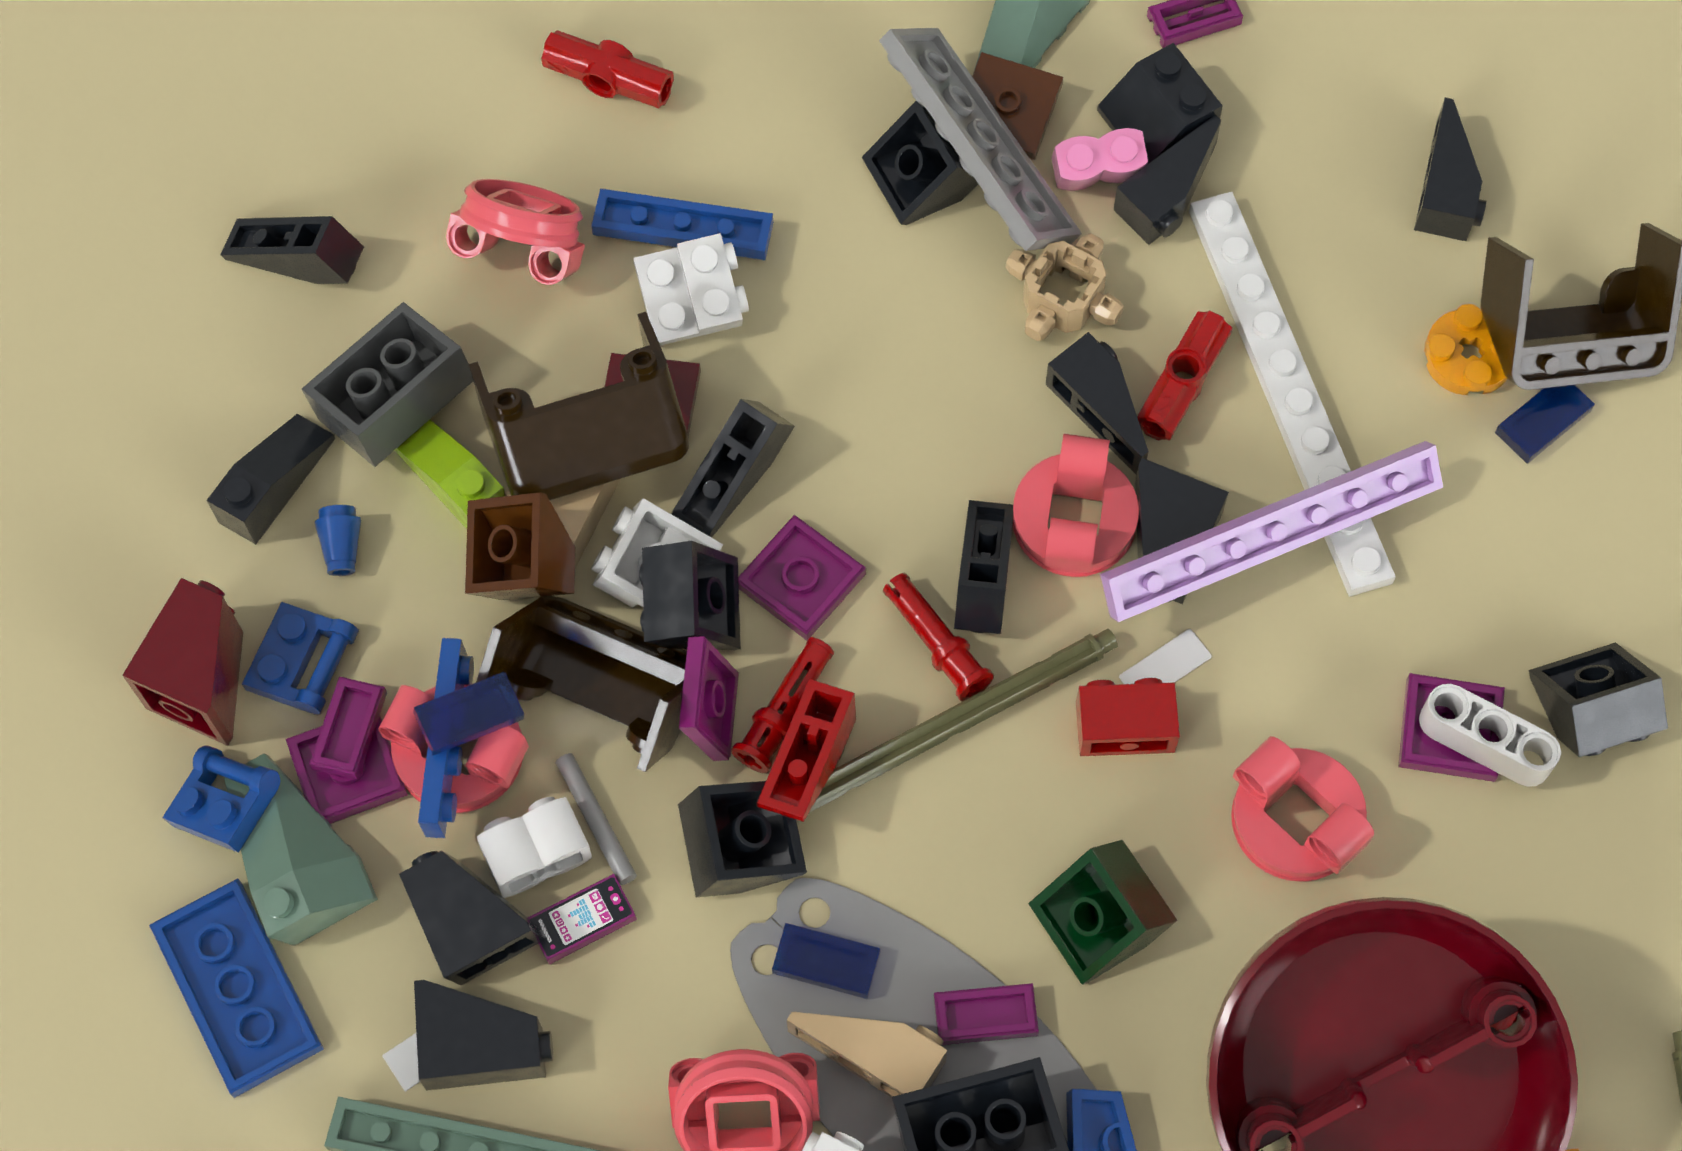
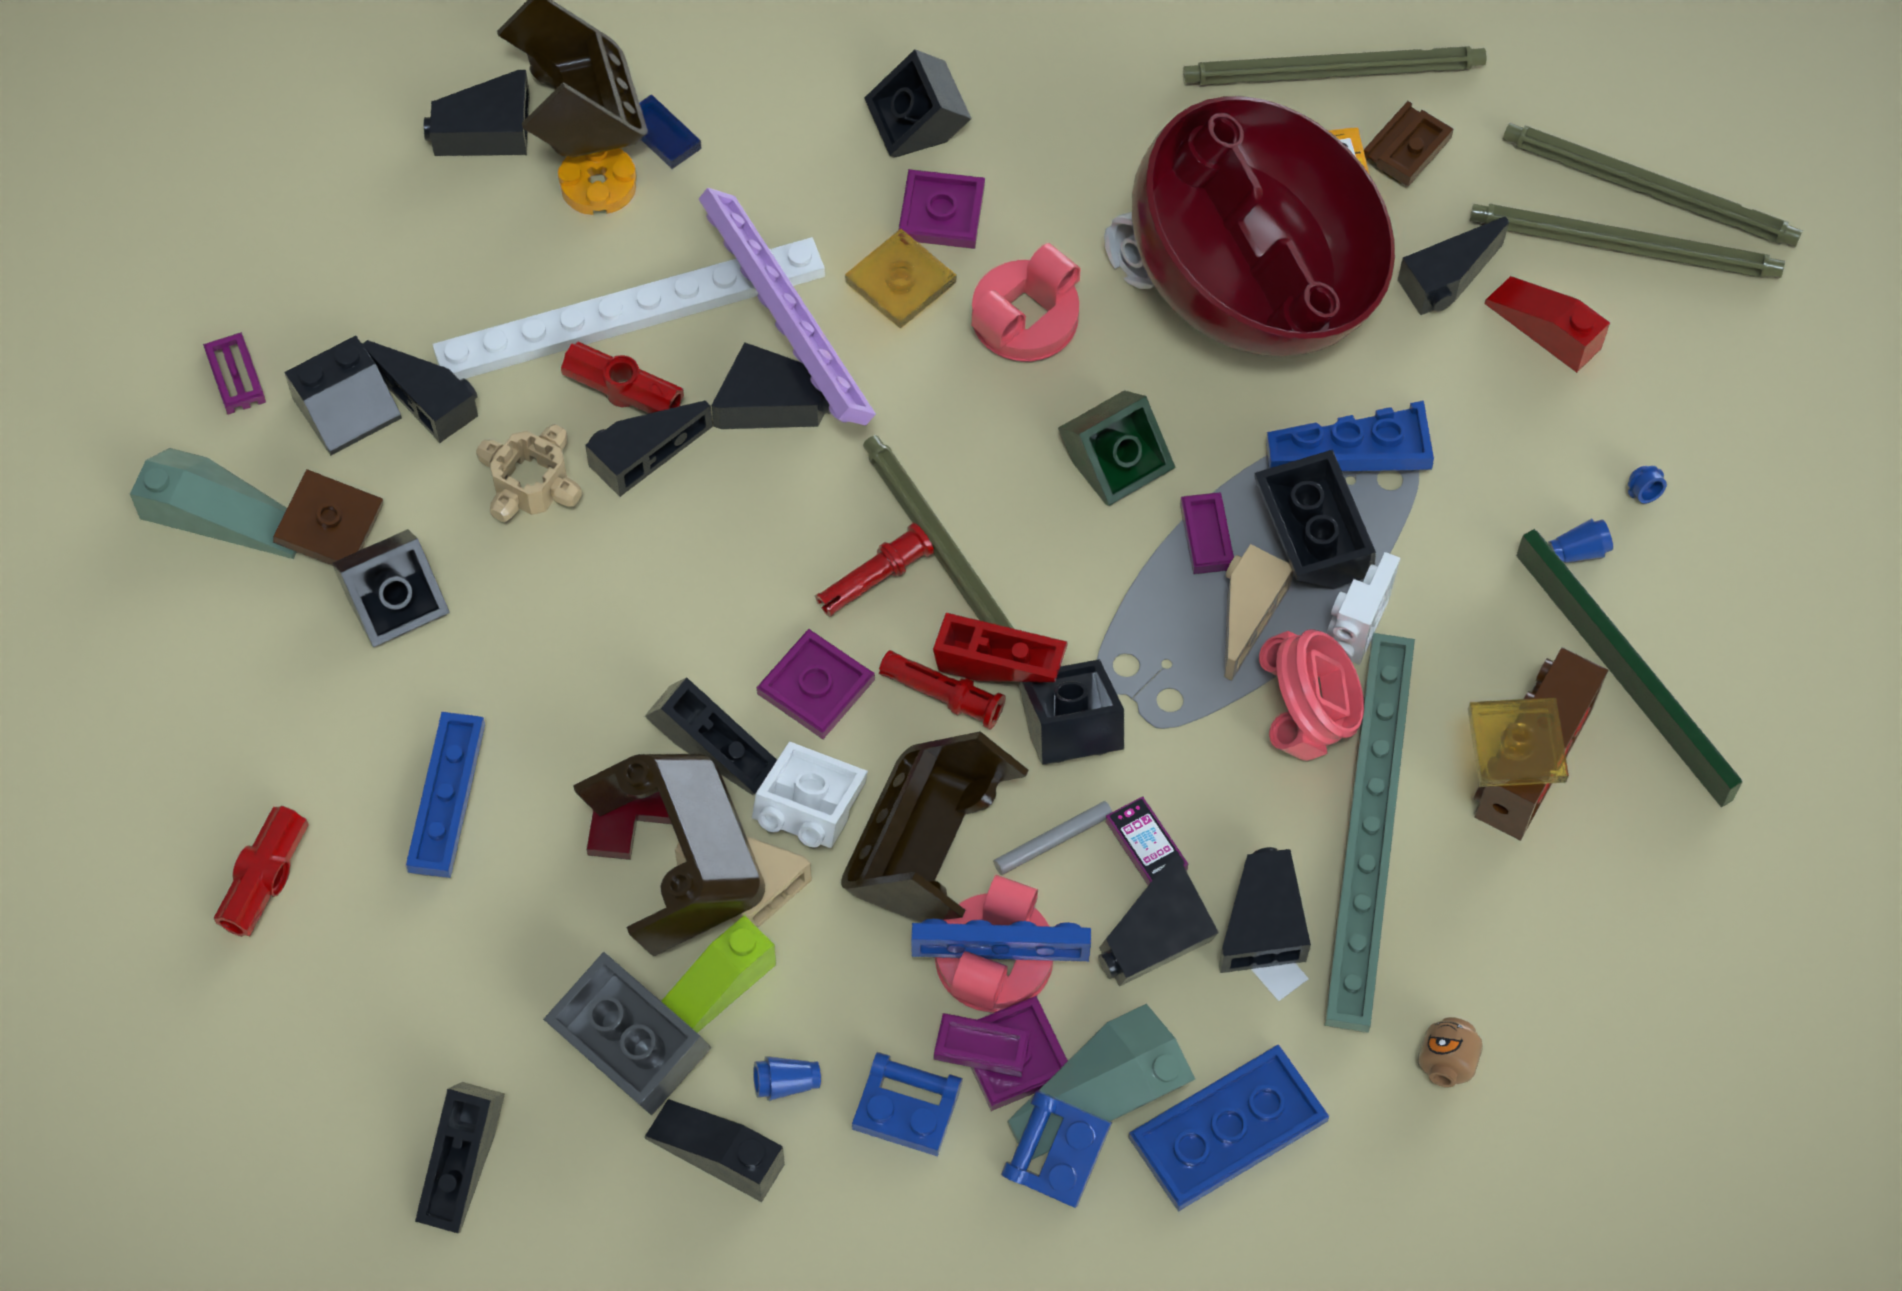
camera: 95 degrees left, 5 degrees down
dark red slope [122,578,243,746] -> none
clear blue tile [413,672,524,756] -> none
coral piece [446,179,585,285] -> none
reddish brown slope [465,492,576,600] -> none
white brick [477,797,592,898] -> none
white plate [633,233,749,346] -> none
black slope [639,541,741,650] -> none
magenta tile [679,636,739,761] -> none
clear blue tile [772,923,881,999] -> none
light grey plate [879,28,1082,251] -> none
black slope [954,500,1013,634] -> none
coral piece [1013,434,1139,577] -> none
bright pink brick [1051,128,1148,191] -> none
red brick [1076,678,1180,756] -> none
white sticker [1119,629,1212,684] -> none
black slope [1414,97,1487,241] -> none
white beam [1419,684,1561,787] -> none
none -> black slope [424,70,530,156]
none -> clear yellow plate [845,229,957,329]

